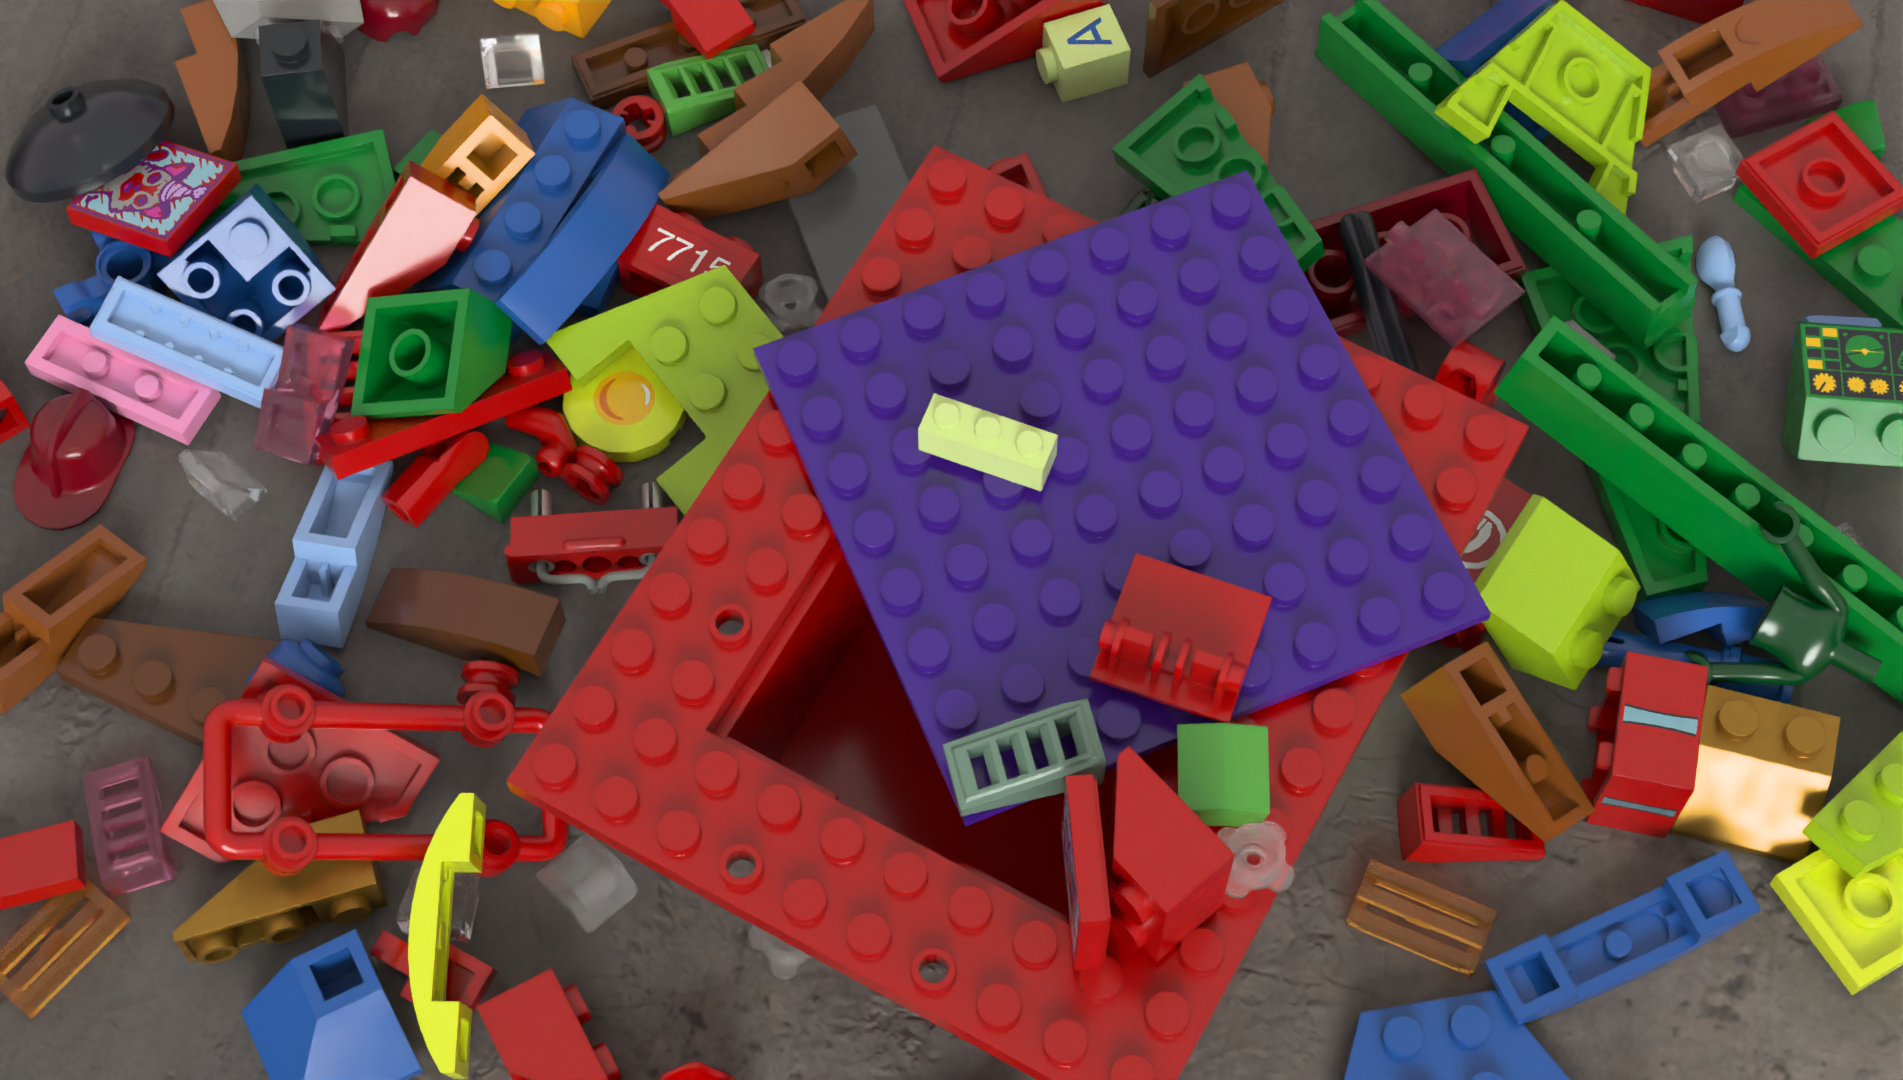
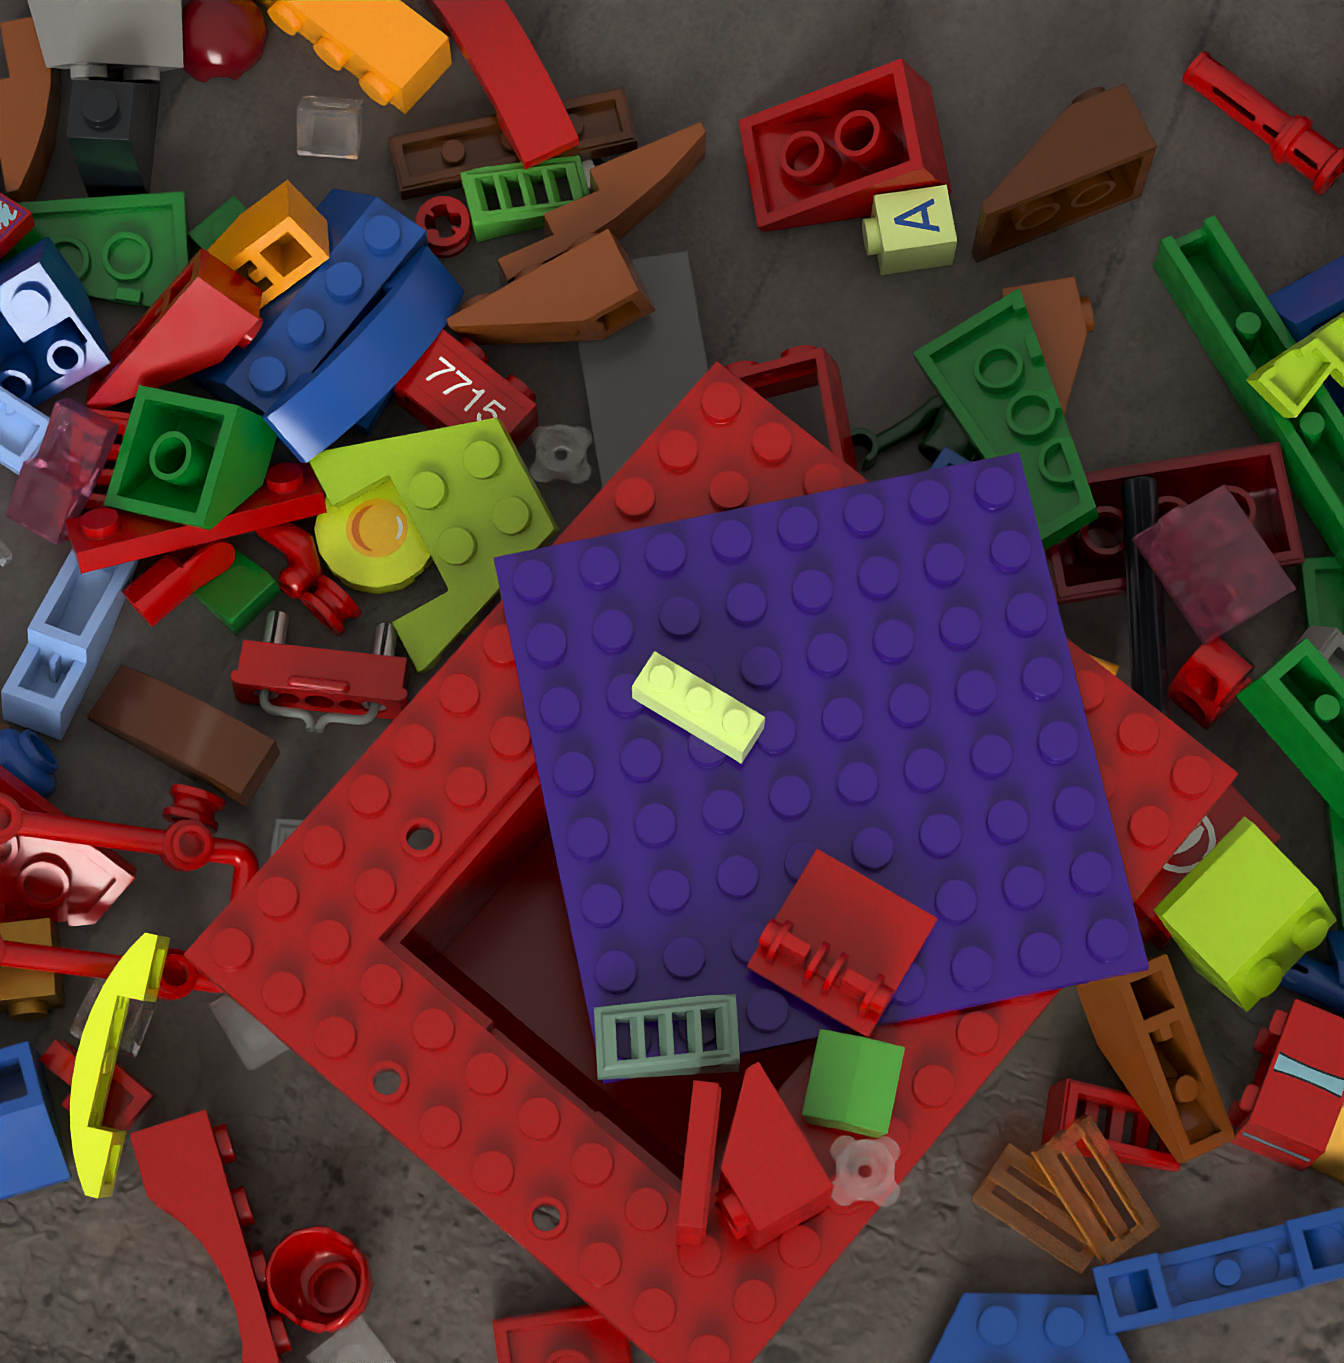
camera: 10 degrees right, 10 degrees up
none -> clear orange tile [1030,1115,1160,1264]

